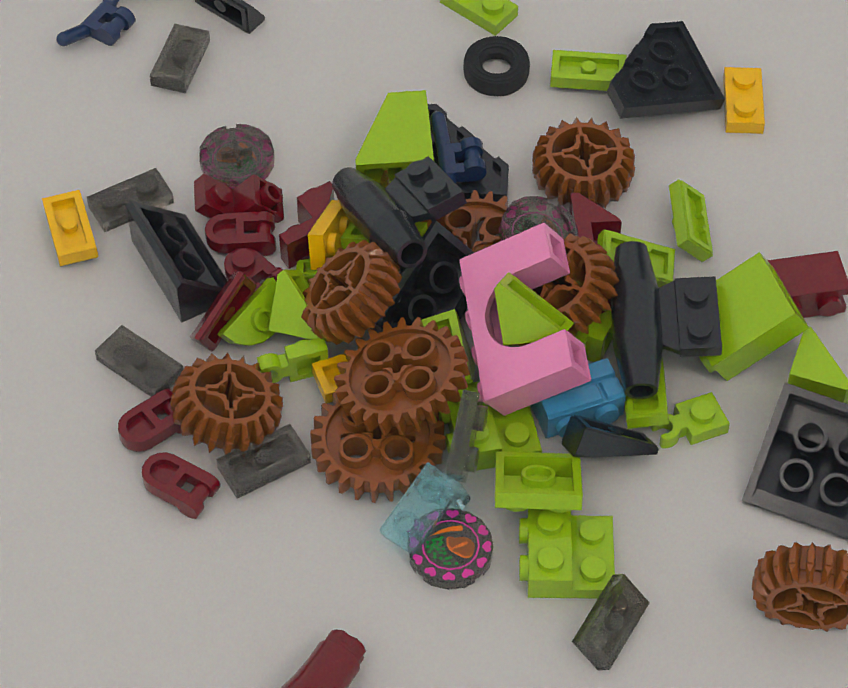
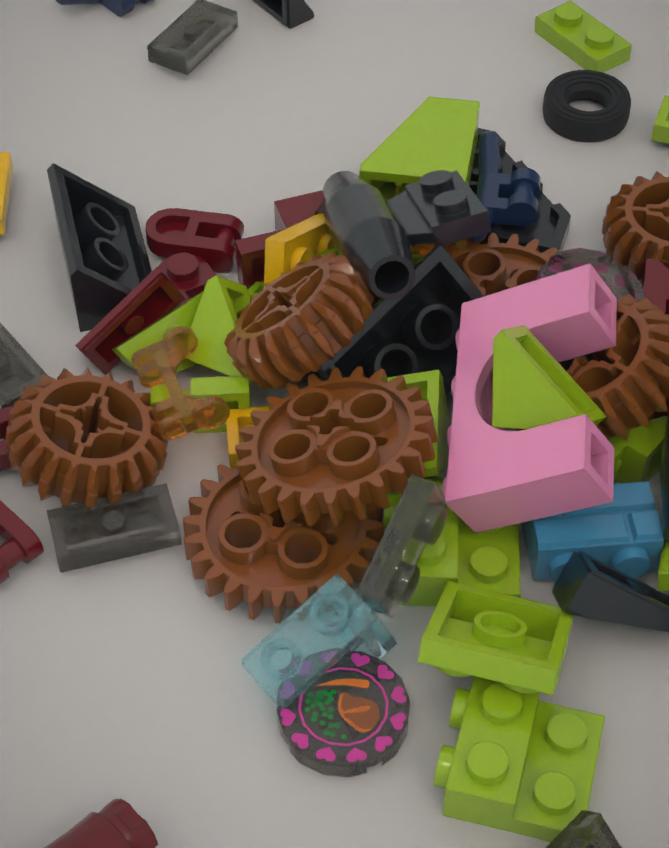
camera: 15 degrees right, 5 degrees down
clear smoke plate [87,168,174,232] -> none
dark red slope [194,174,284,223] -> none
clear smoke tile [199,124,275,189] -> none
none -> clear orange piece [131,326,230,440]

